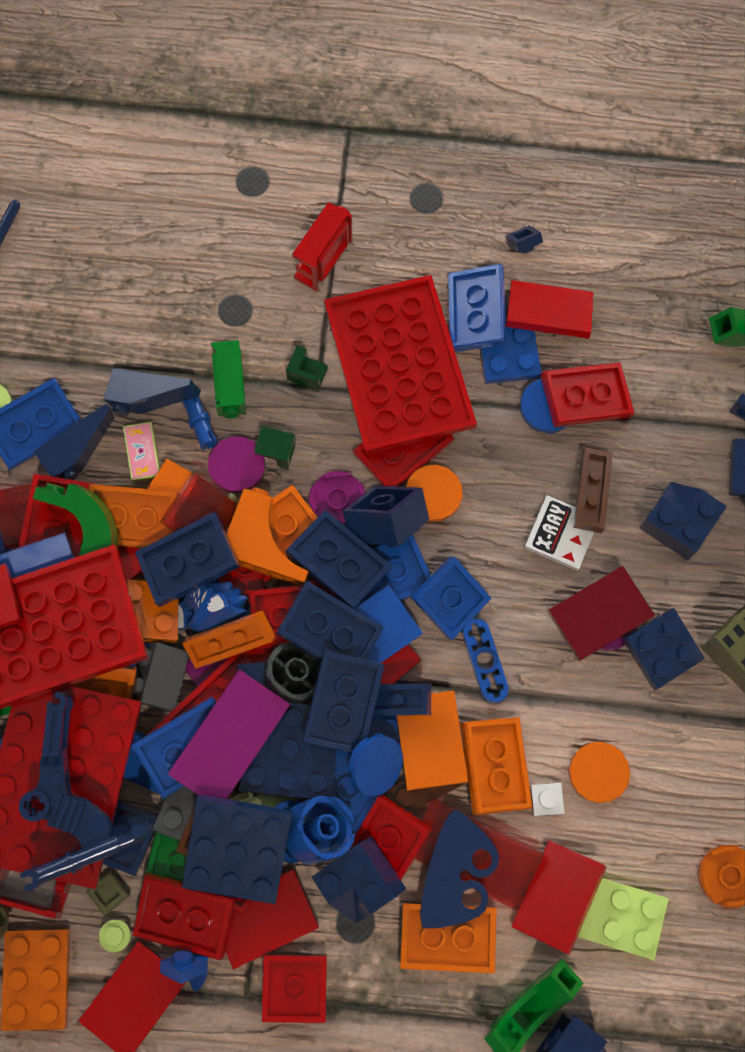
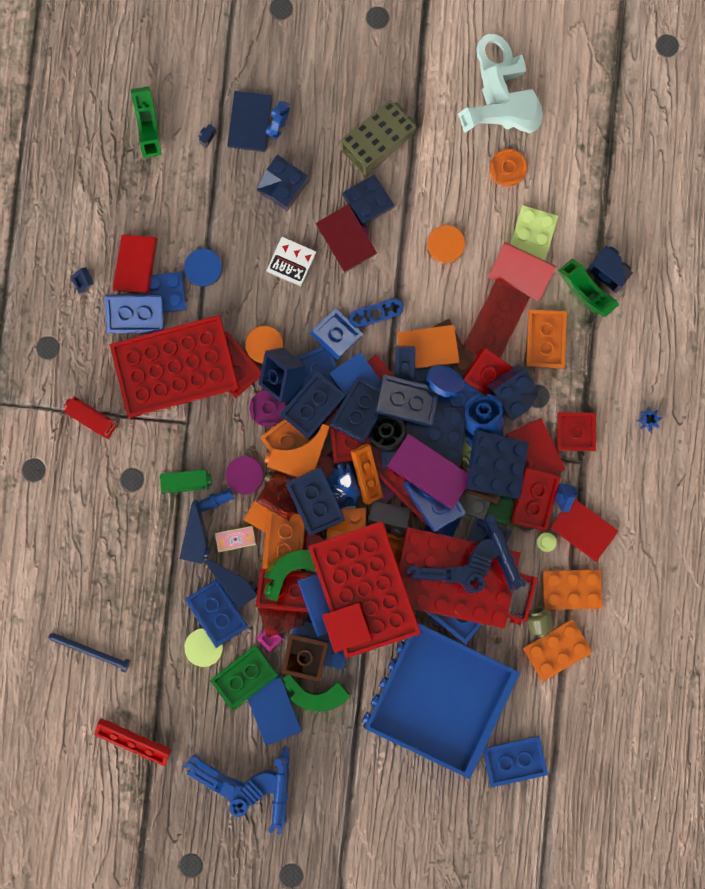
camera: 85 degrees left, 10 degrees up
olive tile [85,871,131,916] -> none
dark green panel [254,426,296,470] -> none
dark green panel [286,346,328,392] -> none
dark blue piece [420,810,499,928] -> none
orange tile [461,717,533,815] -> none
white plate [530,783,565,816] -> none
red tile [540,362,635,428] -> none
reddish brown plate [573,447,613,534] -> none

